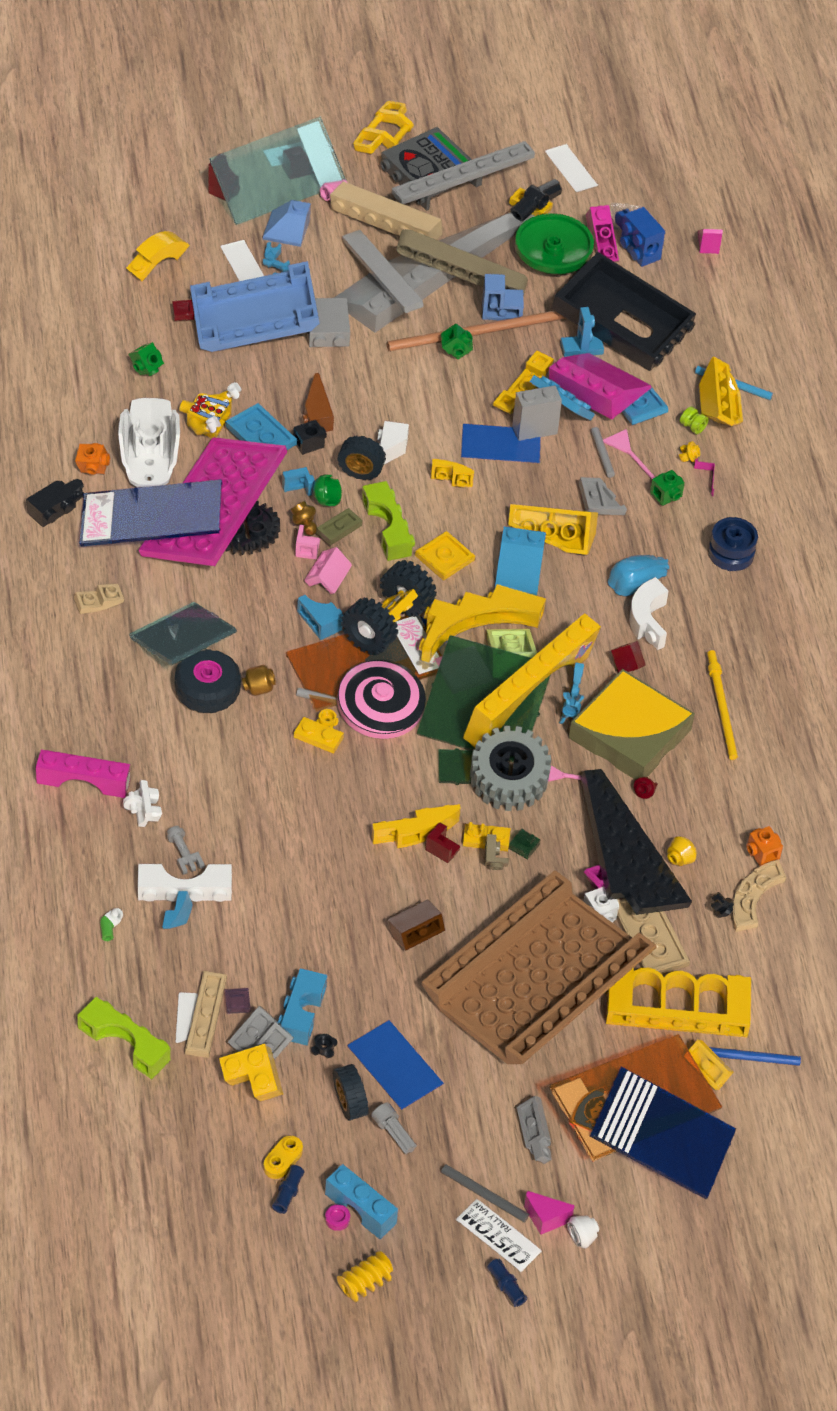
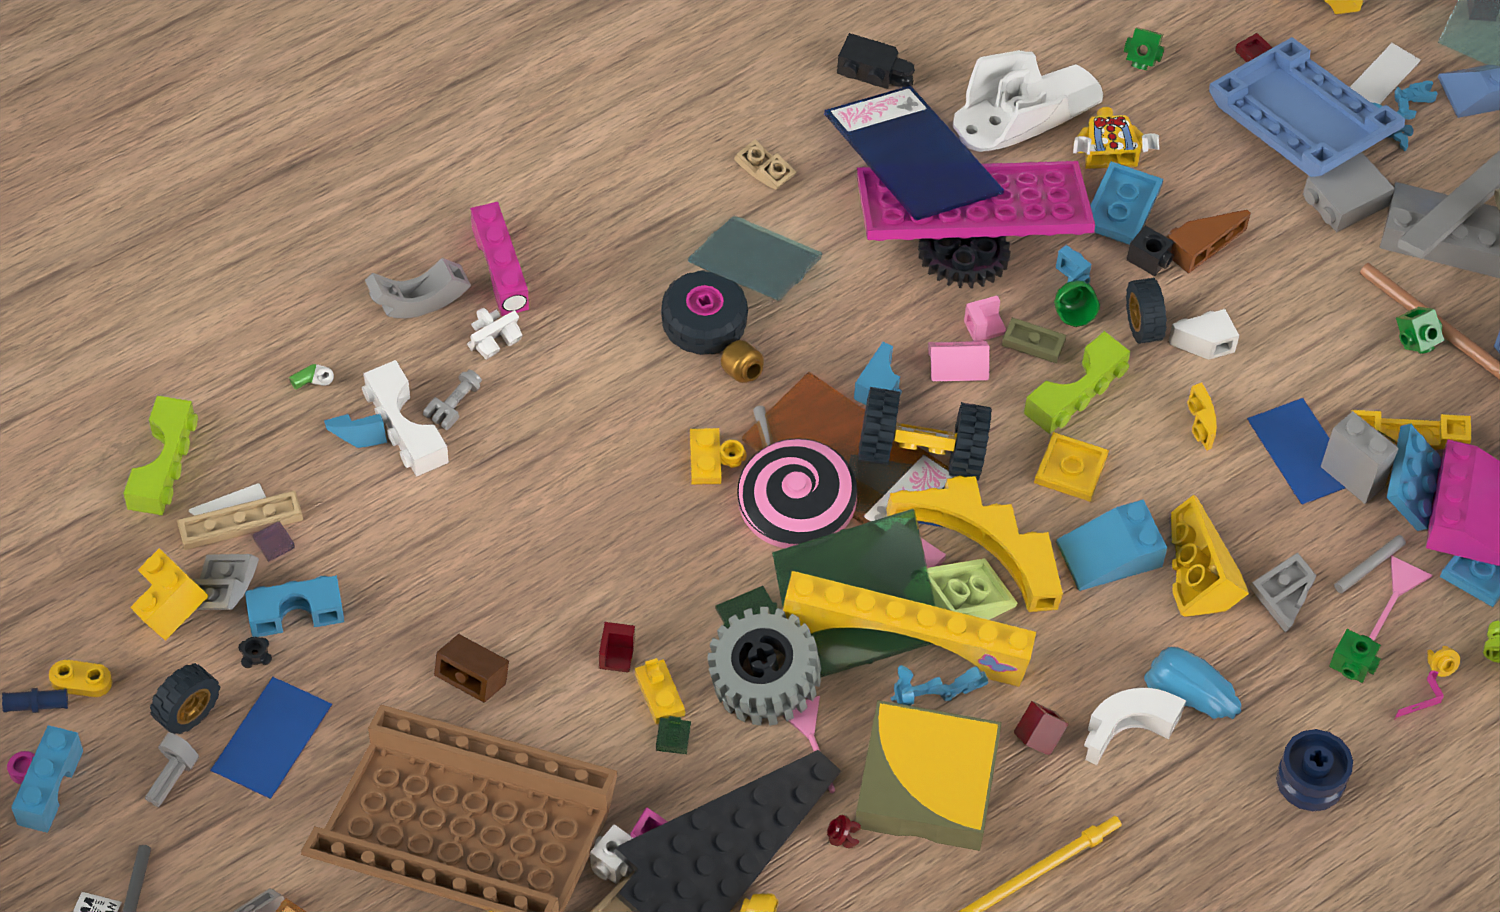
camera: 65 degrees right, 5 degrees up
orange brick [75,443,110,475] -> none
pearl gold animal [290,501,317,536] -> none
yellow slope [371,804,461,849] -> none
dark tan bracket [484,834,509,870] -> none
none -> light grey arch [365,258,471,318]

